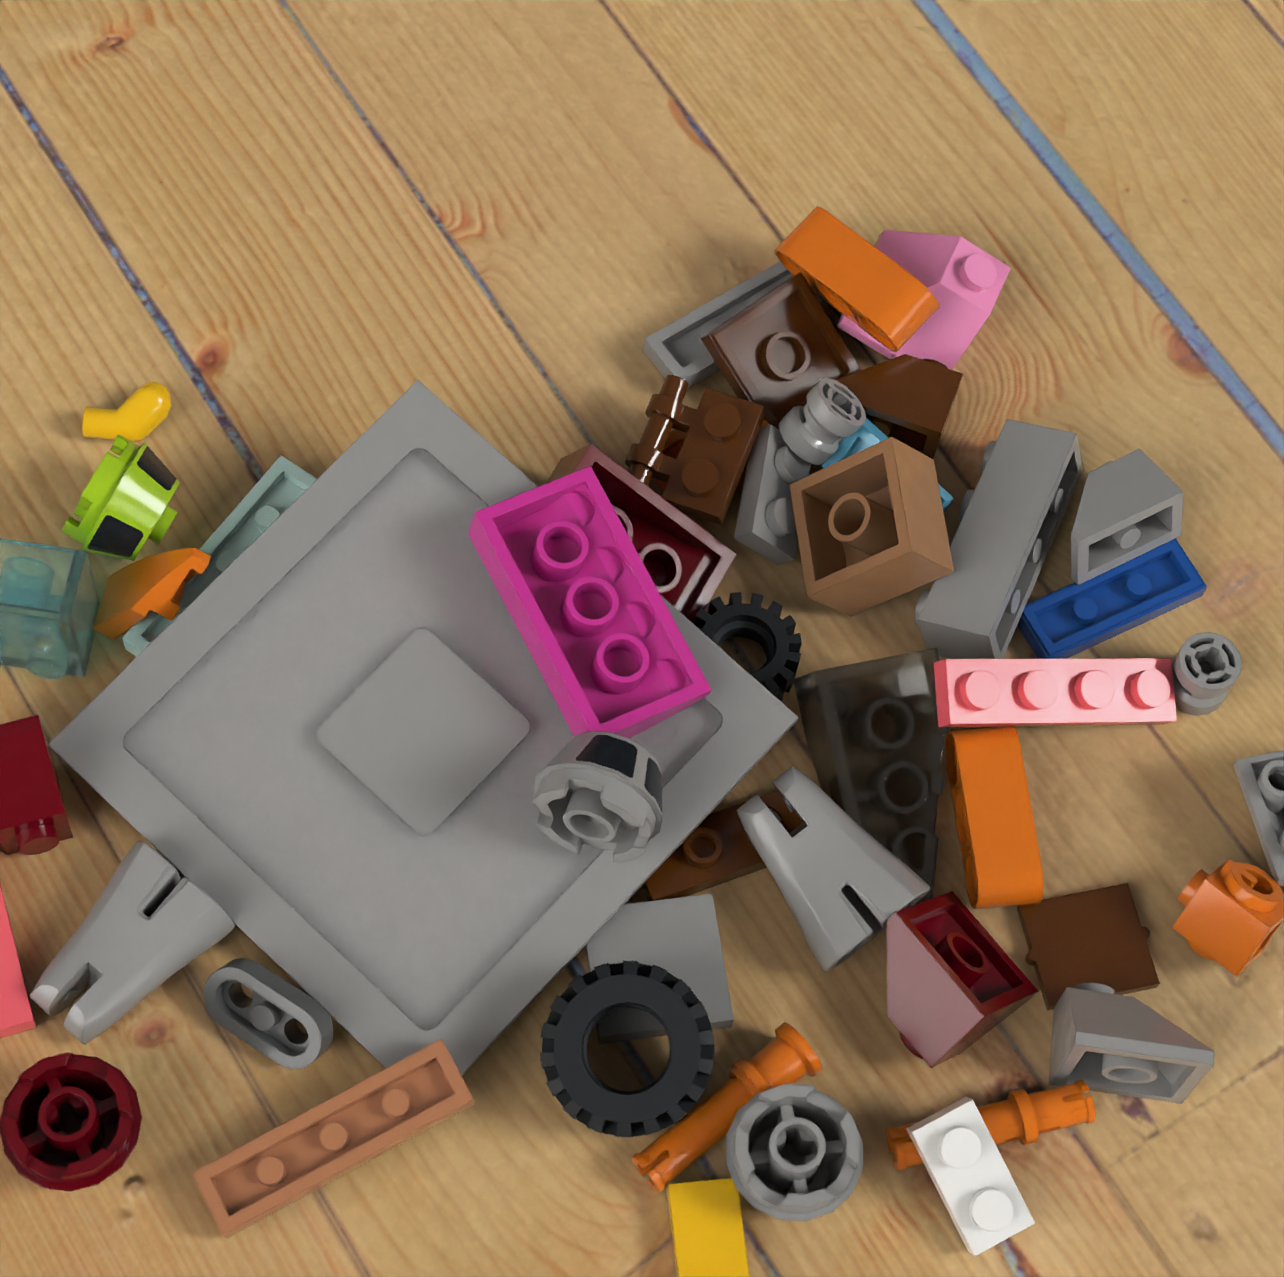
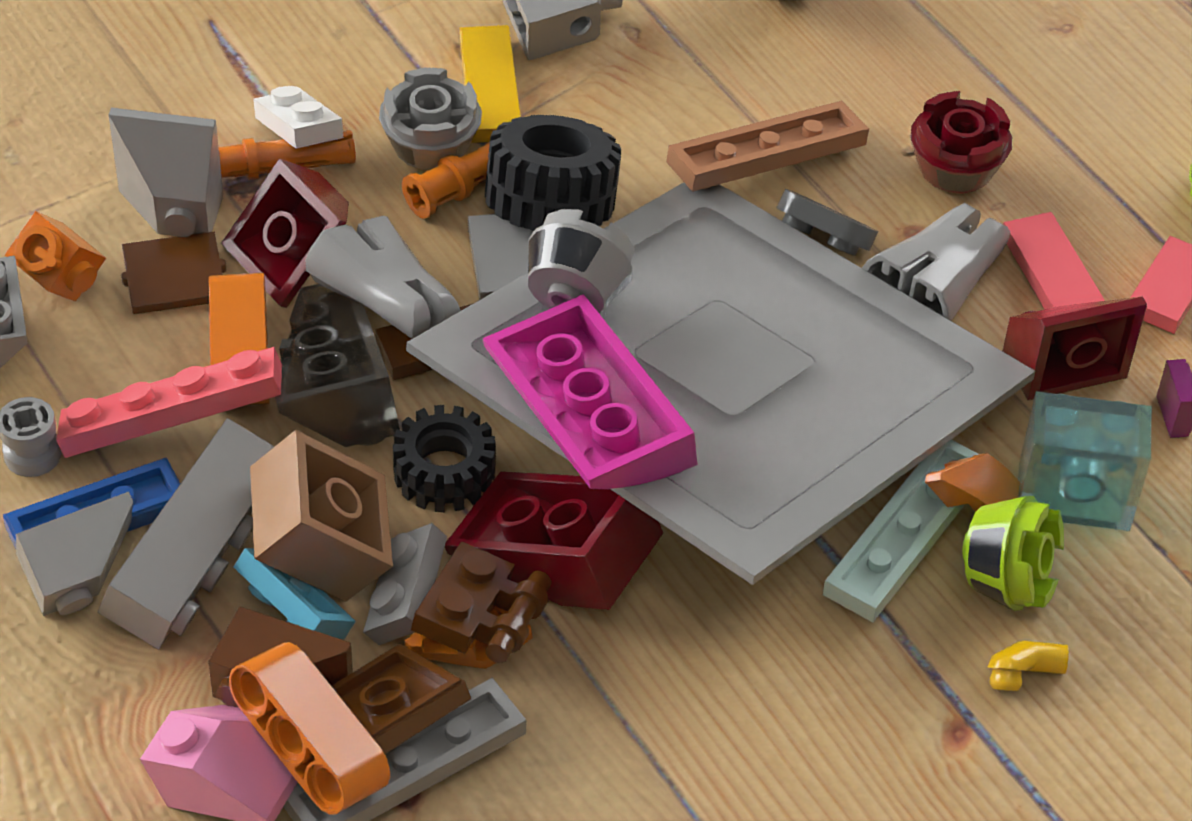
camera: 175 degrees left, 15 degrees down
light grey wheel [779,378,866,465] -> none

